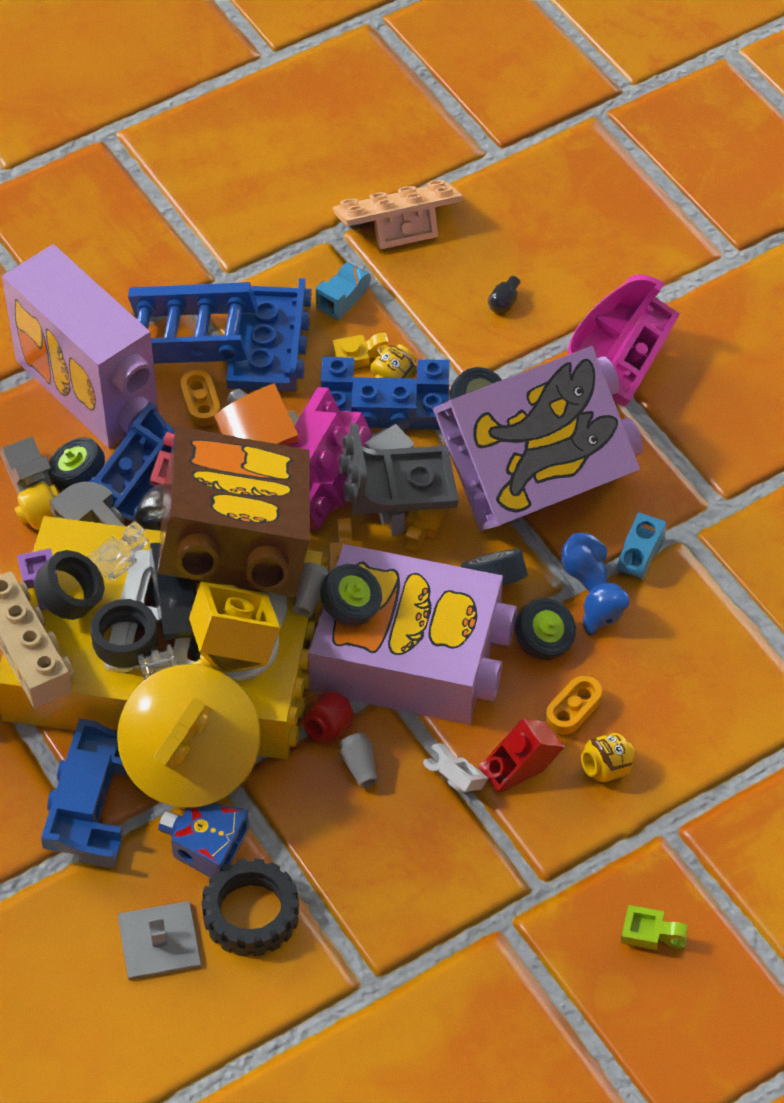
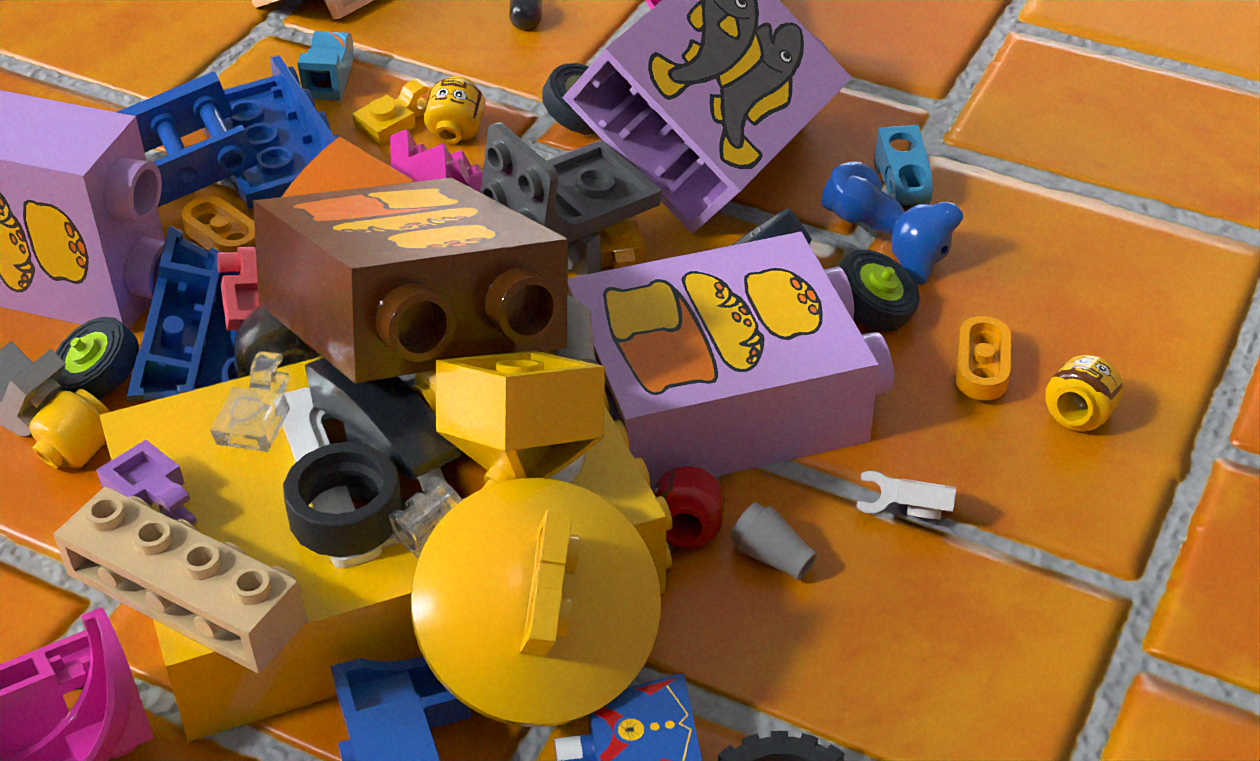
camera: 30 degrees left, 10 degrees down
black tyre [34,550,105,620] -> none
light grey brick [50,482,125,526] -> none
black wheel [320,564,382,626] -> none
blue bracket [321,357,450,429] -> none
red slope [479,718,565,793] -> none

